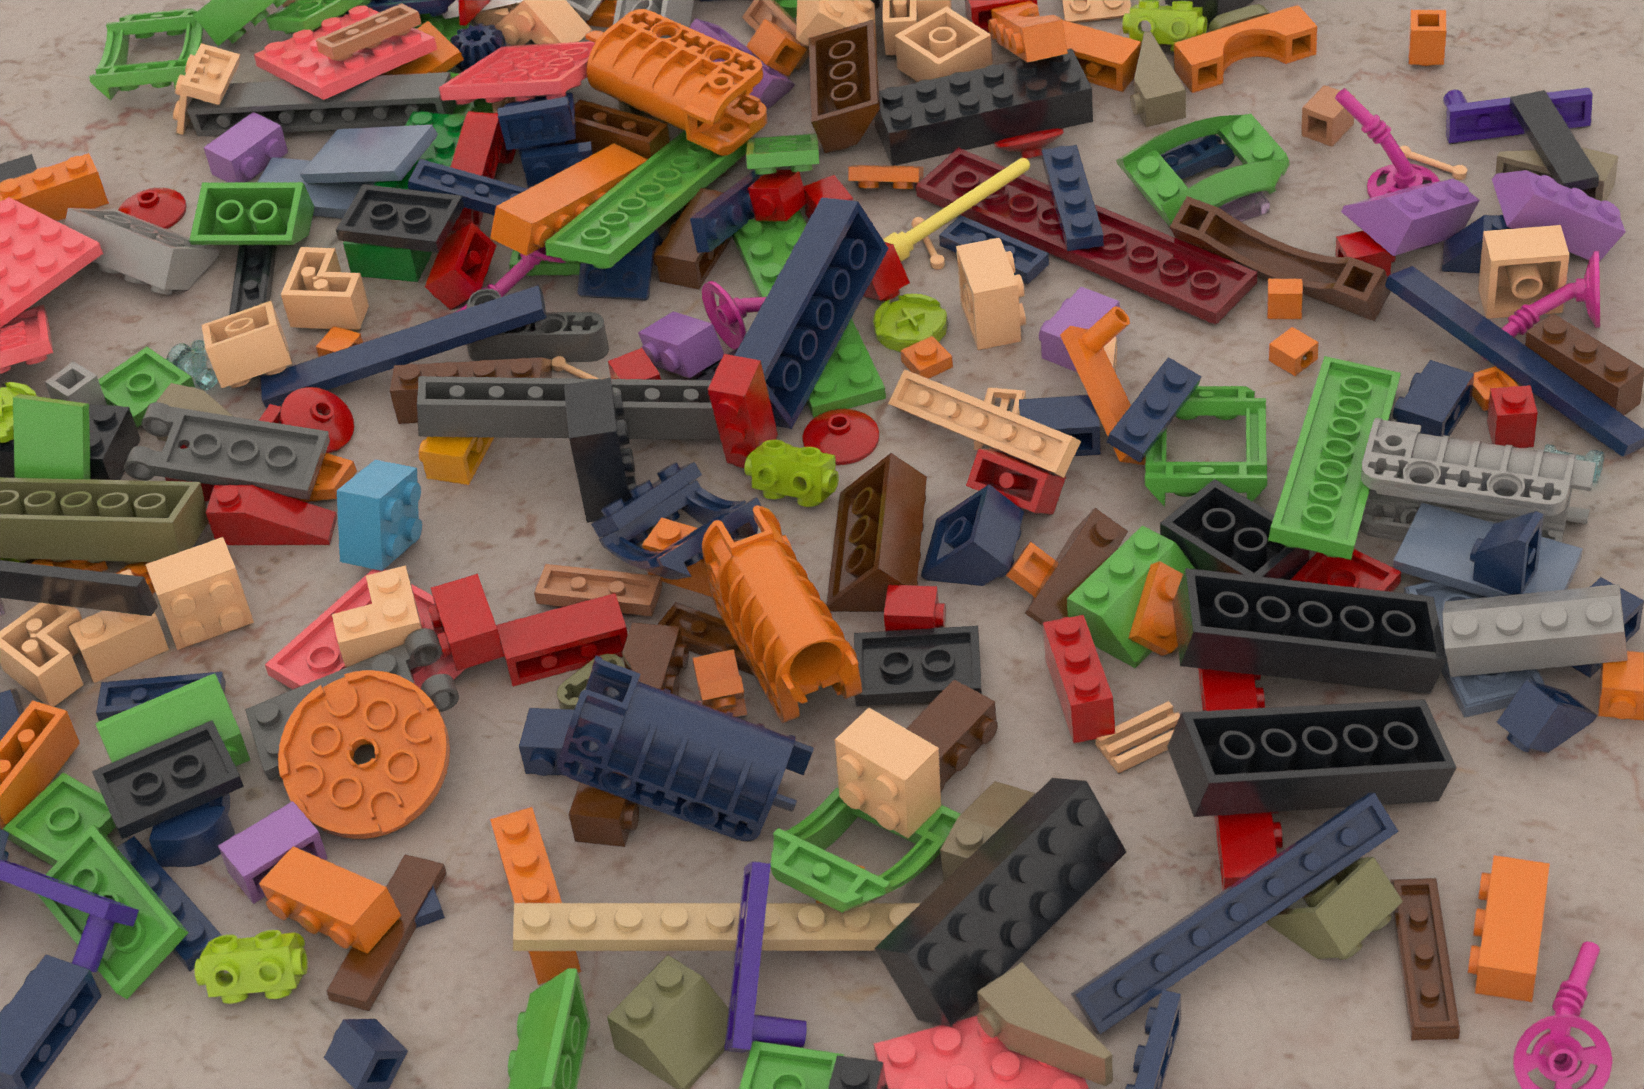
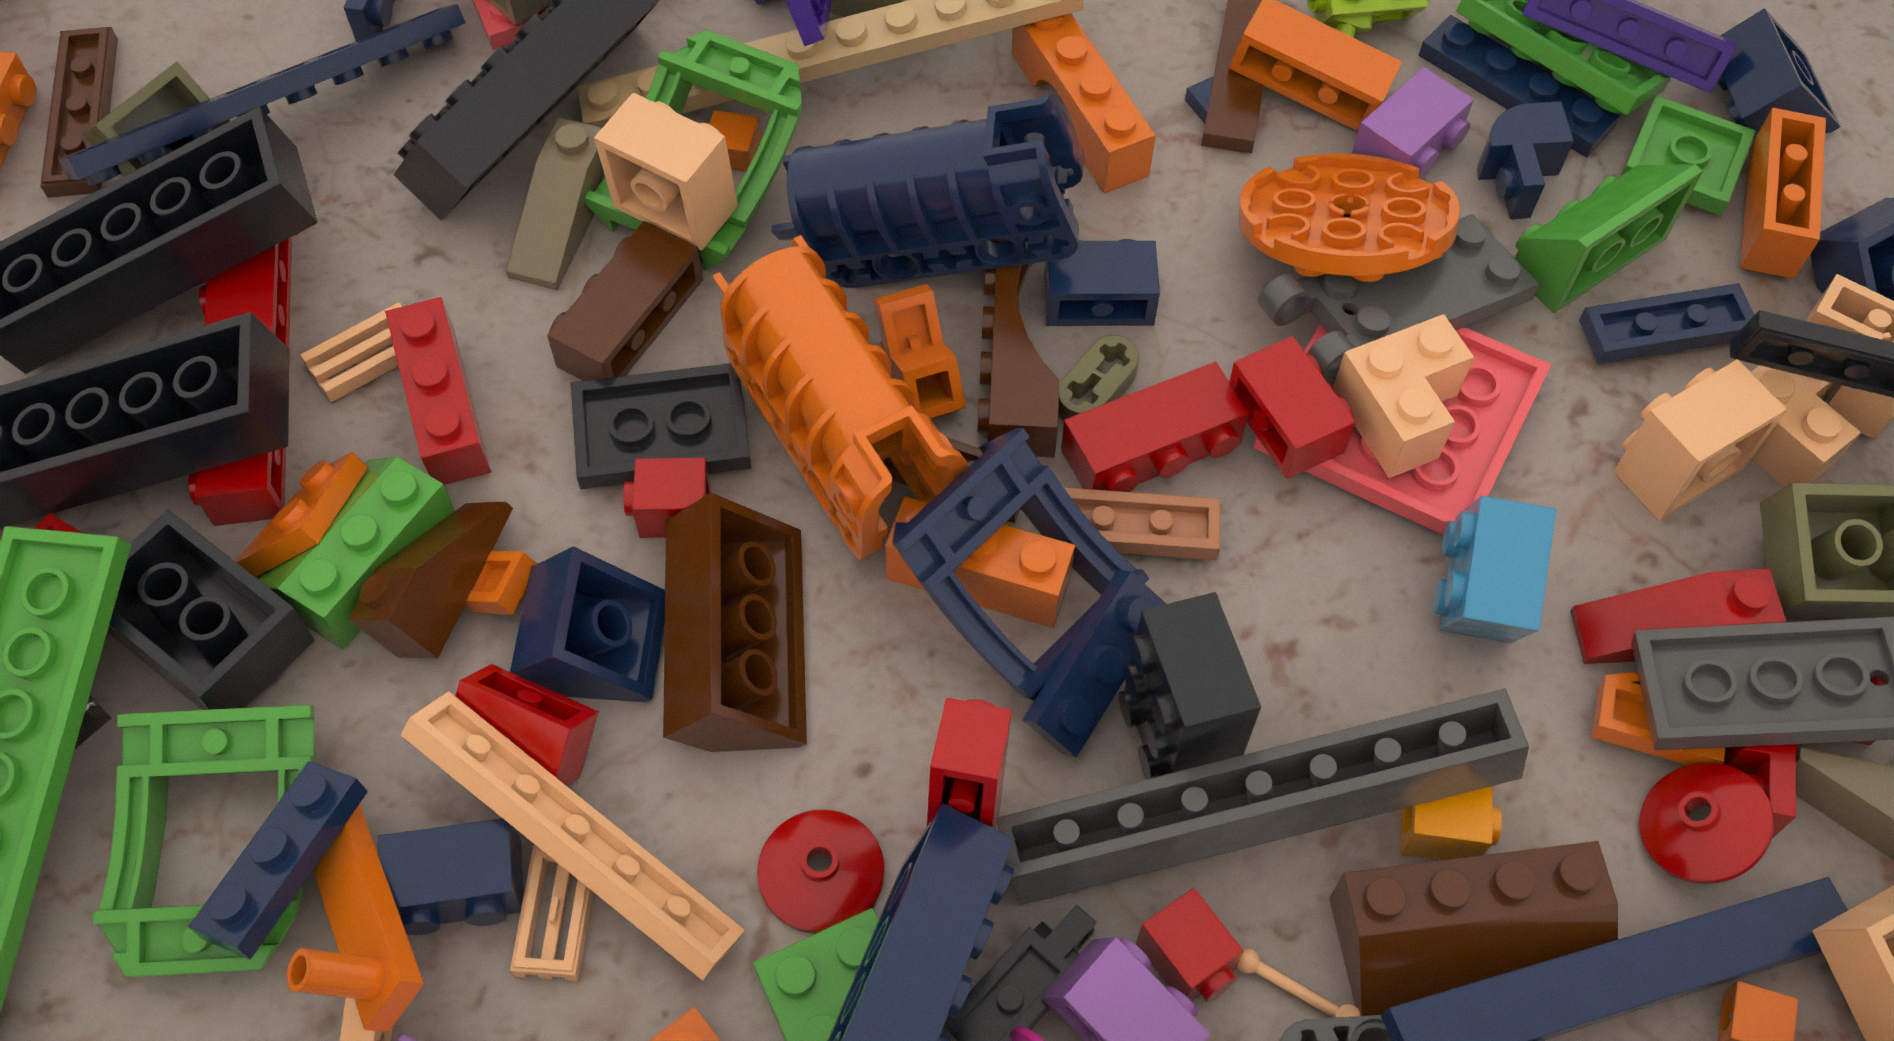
camera: 165 degrees right, 15 degrees up
black plate [92,720,244,839] -> none
lime brick [744,440,839,507] -> none

